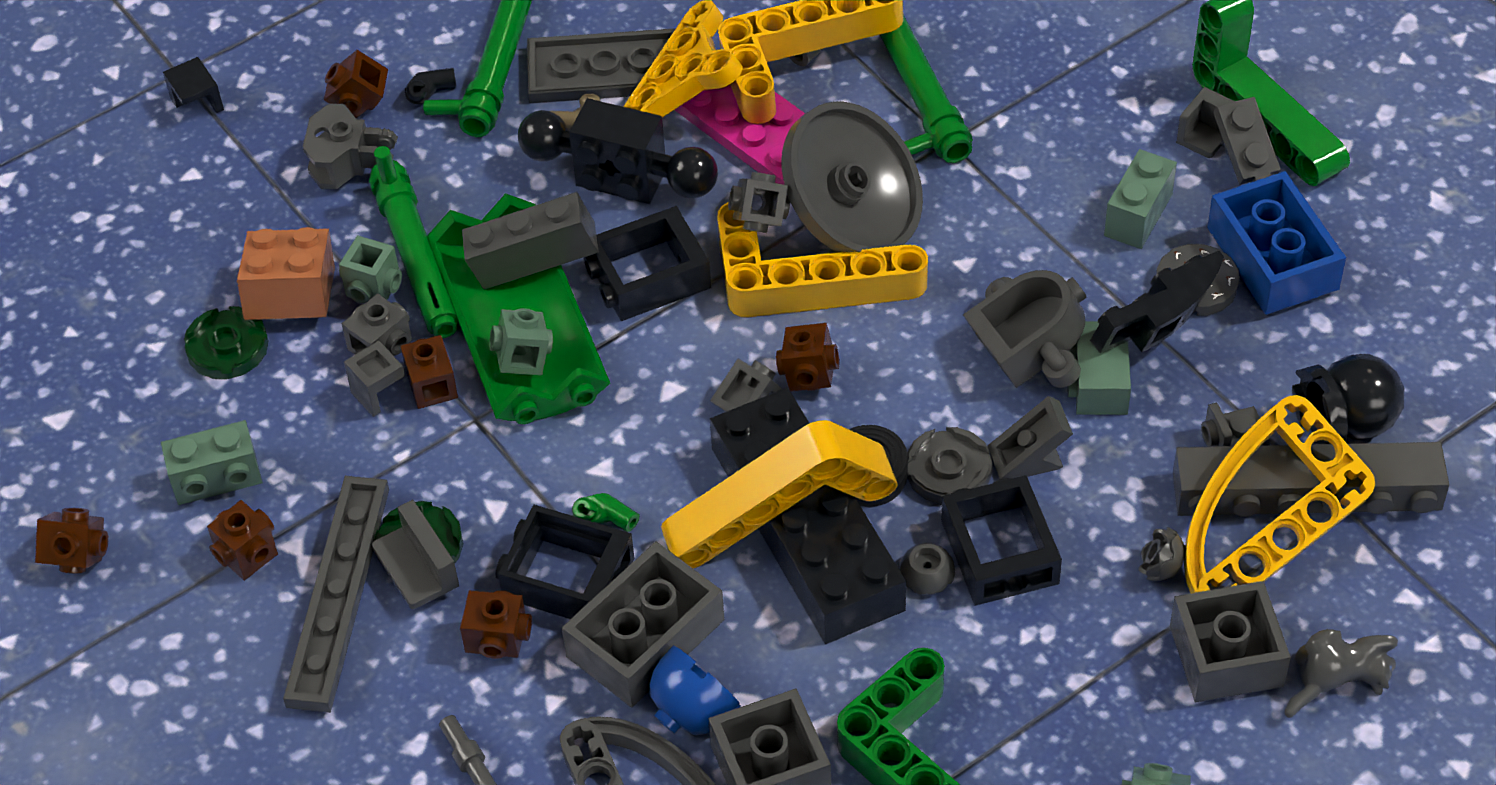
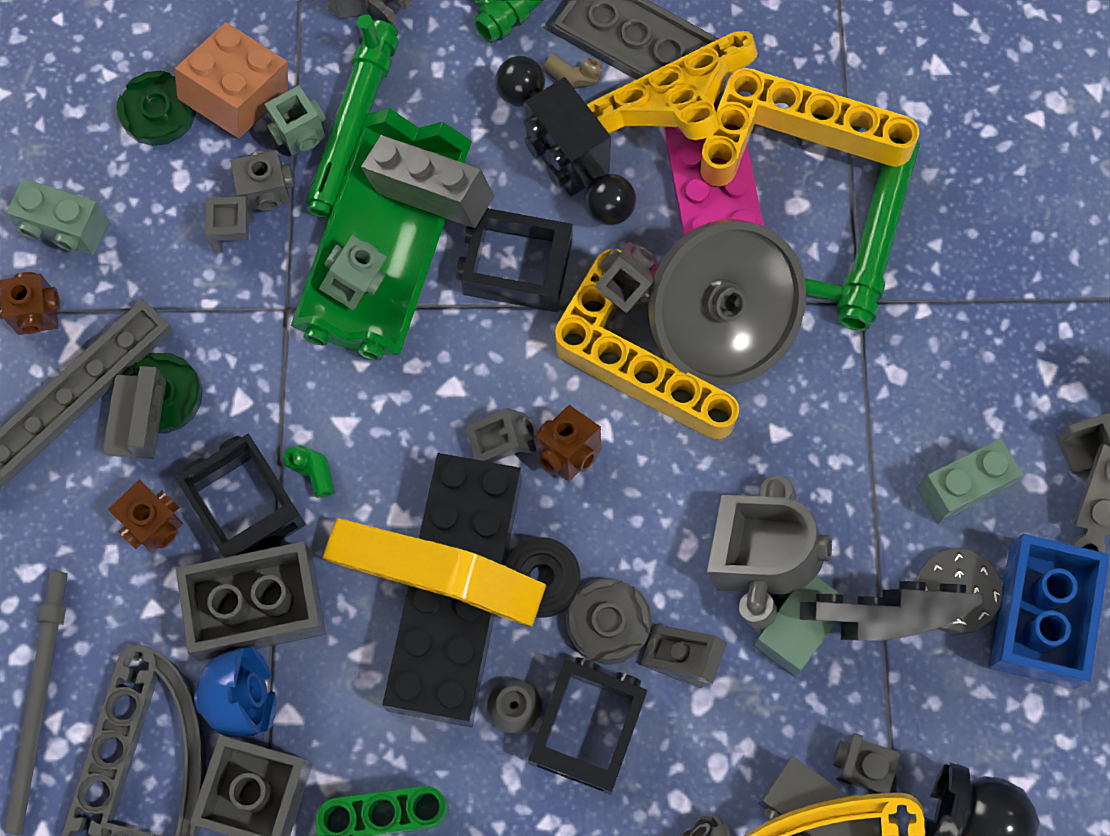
camera: 35 degrees right, 20 degrees up
reddish brown brick [400,335,458,409] -> none

